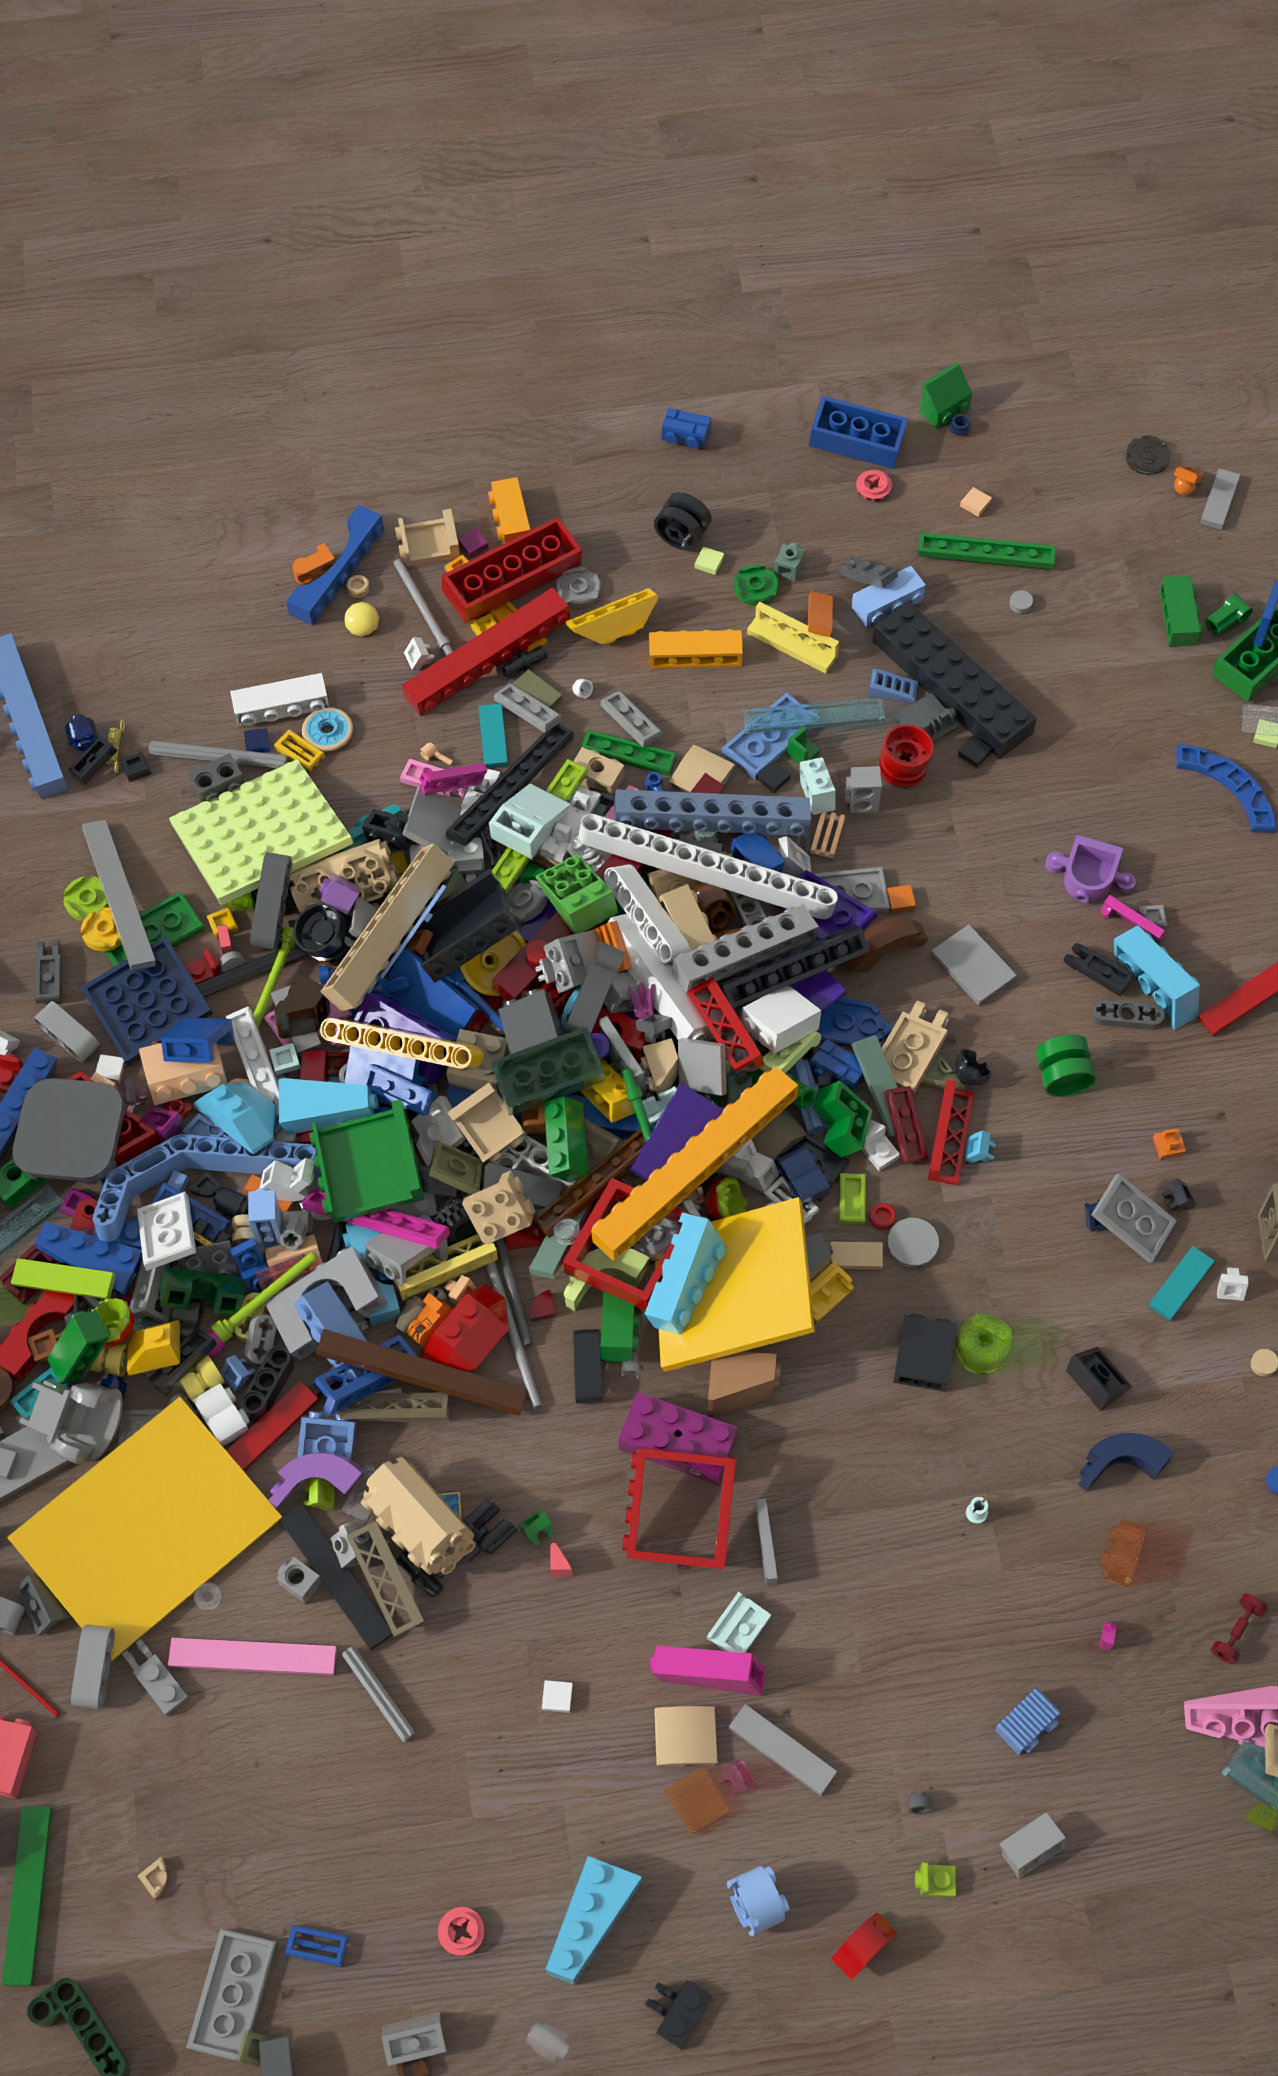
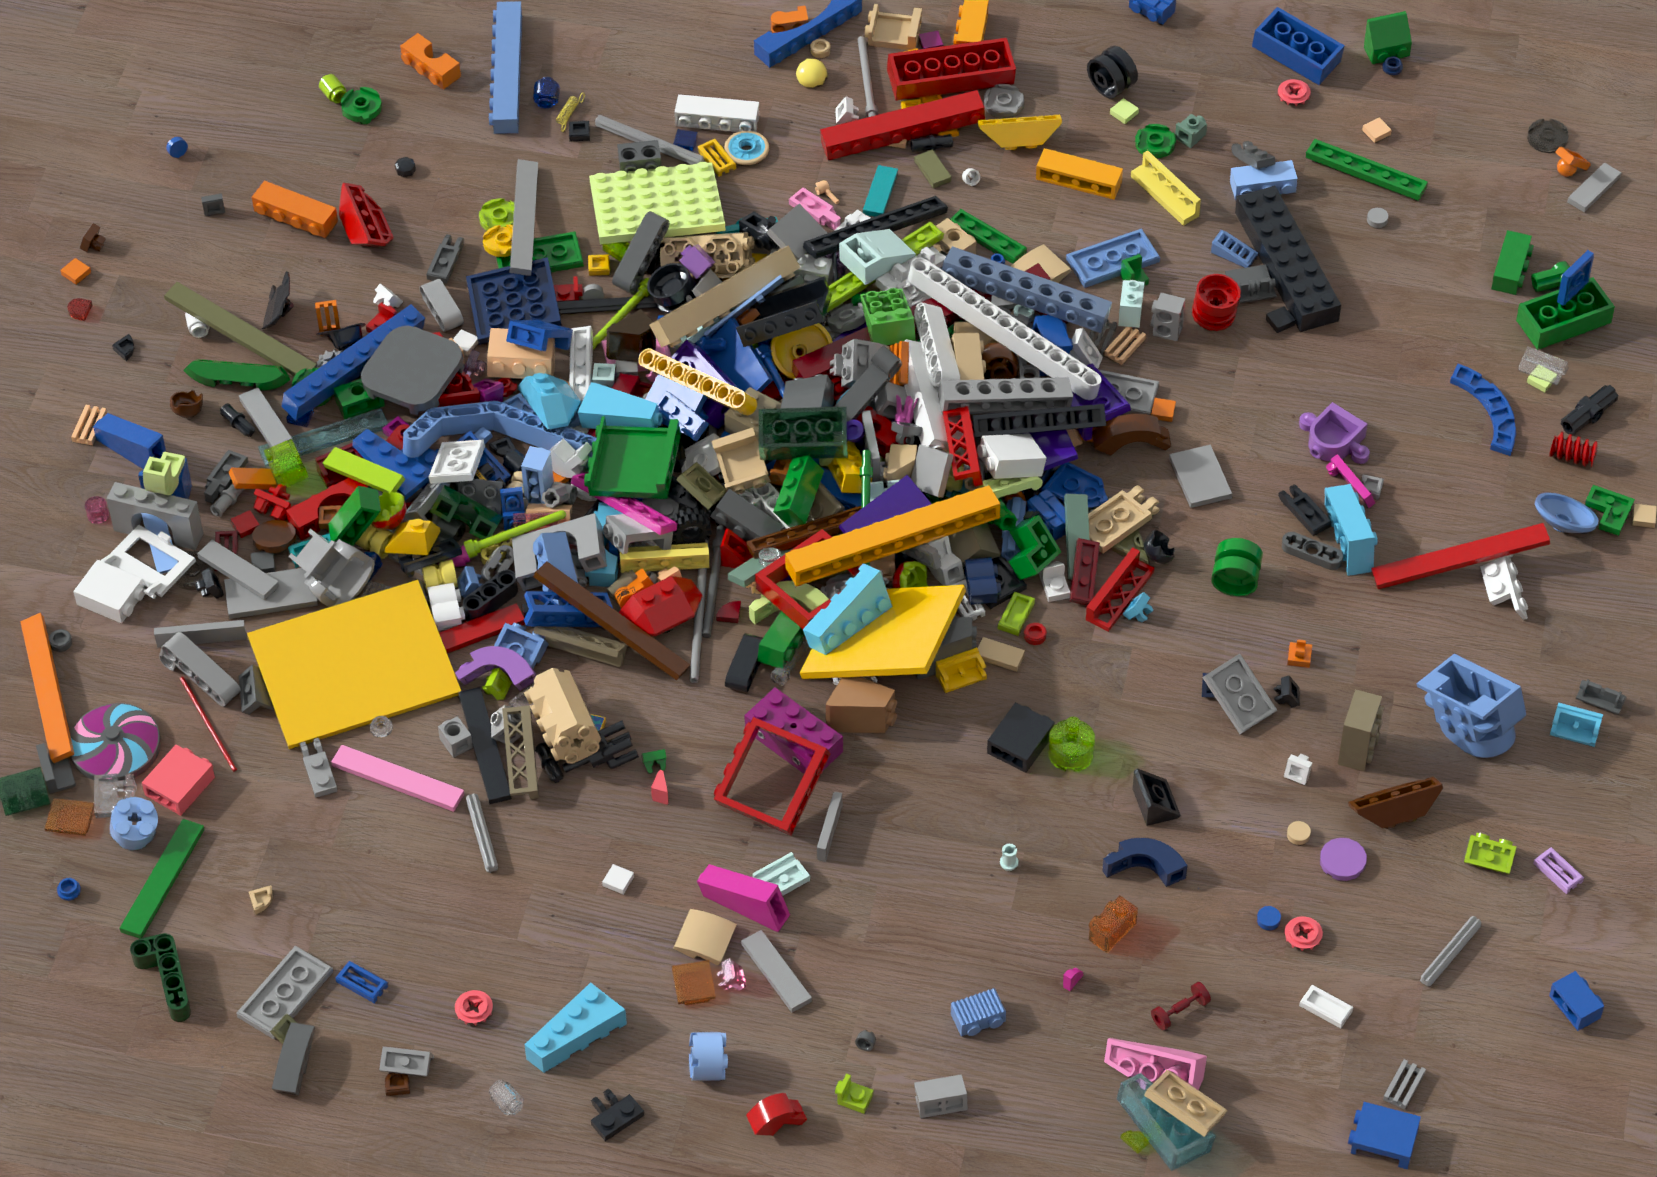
camera: 20 degrees right, 10 degrees down
black tile [68,736,118,785] -> none
light grey beam [71,1624,115,1710] -> none
coral tile [217,925,233,955] -> none
dark pink hinge [419,763,487,795] -> none
tan bracket [463,1170,535,1244] -> none
light grey tile [494,683,561,733] -> none
red tile [526,940,547,966] -> none
light grey tile [601,690,662,748] -> none
clear light blue tile [742,697,885,734] -> none
black tile [757,760,791,793] -> none
orange tile [808,591,833,637] -> none
light grey tile [887,1218,939,1268] -> none
teal tile [1148,1246,1215,1321] -> none

